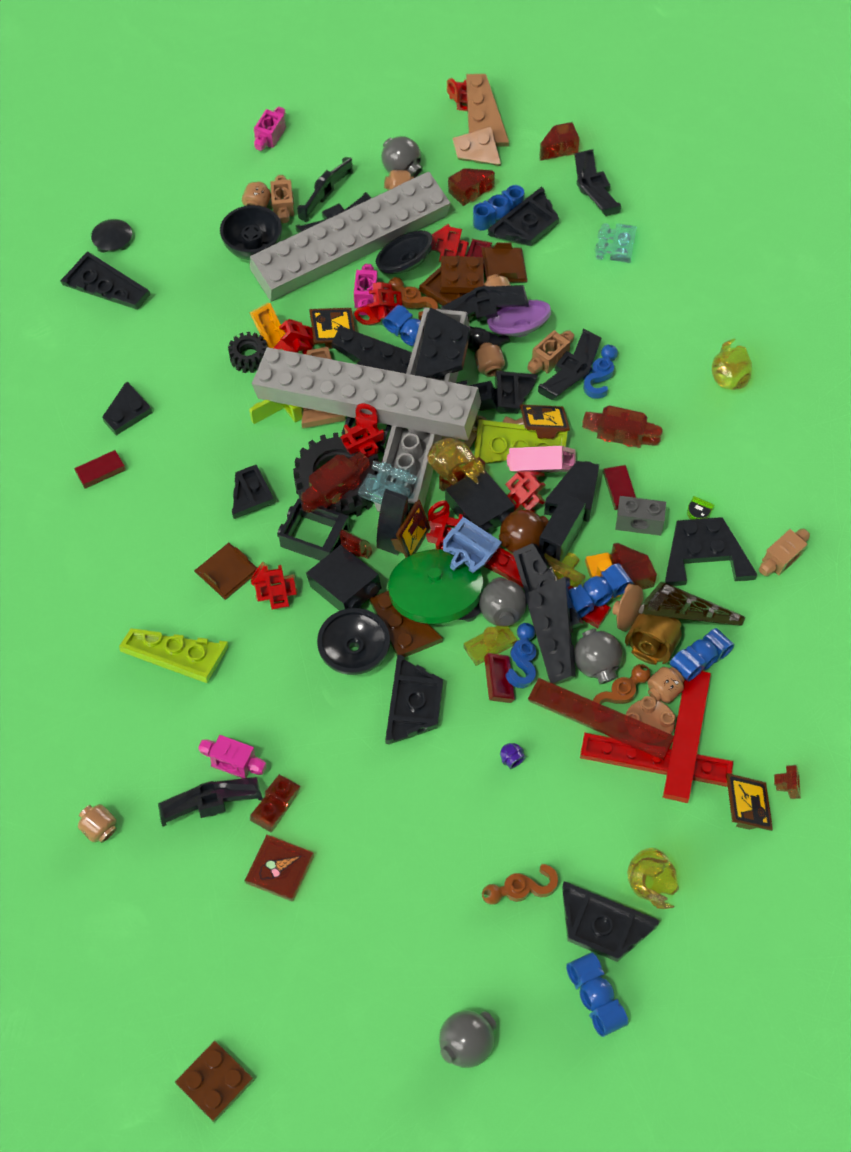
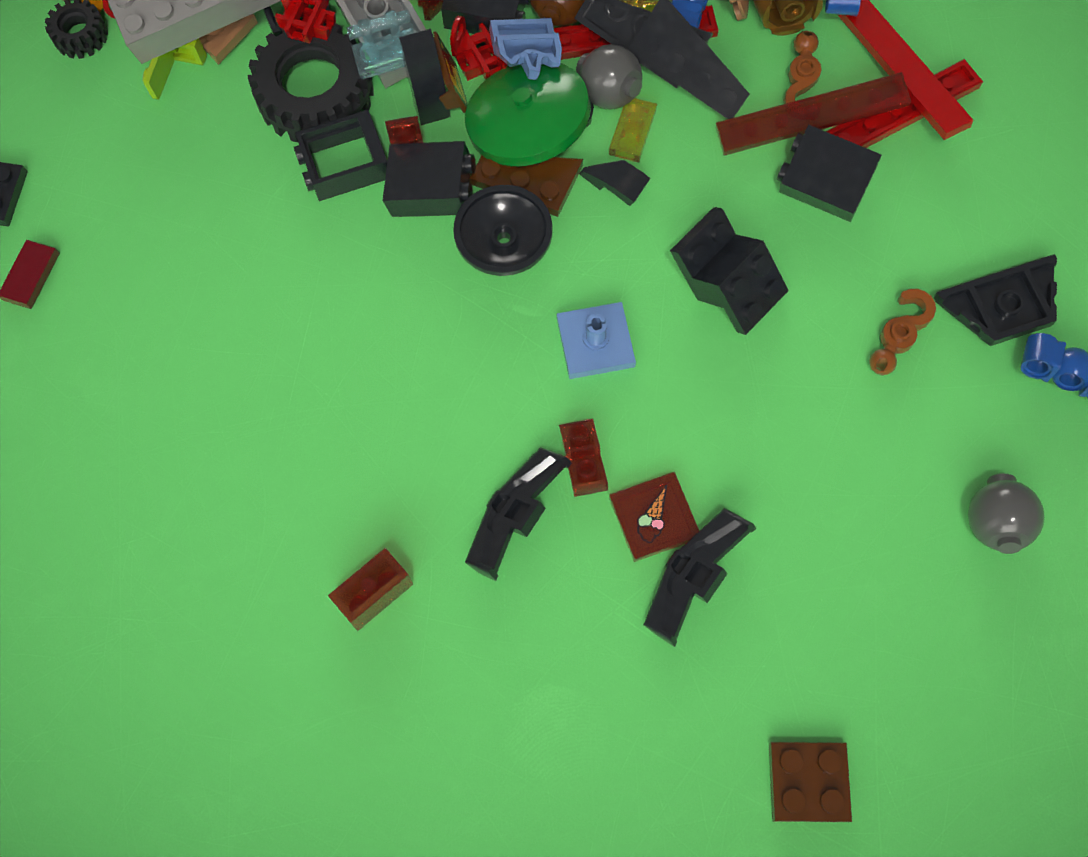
camera: 40 degrees left, 10 degrees up
medium nougat head [78,804,116,843] -> none
lime wing [119,628,228,683] -> none
reddish brown piece [194,542,257,600] -> none
dark pink piece [198,735,267,778] -> none
black wing [232,464,274,519] -> none
red piece [251,562,298,609] -> none
clear red hinge [301,452,370,513] -> none
black wing [385,655,443,744] -> none
dark red tile [484,653,515,703] -> none
dark purple plate [500,743,526,769] -> none
blue piece [505,622,536,688] -> none
dark grey brick [574,628,623,684] -> none
medium nougat dish [625,696,675,744] -> none
clear yellow helmet [627,848,679,909] -> none
medium nougat head [647,667,684,703] -> none
piece [726,773,773,831] -> none
clear red tile [774,765,801,799] -> none
none -> clear red brick [328,548,413,631]
none -> medium blue tile [557,302,636,379]
none -> black slope [579,160,651,206]
none -> black plate [643,508,757,647]
none -> black bracket [670,207,789,335]
none -> black brick [777,124,882,222]

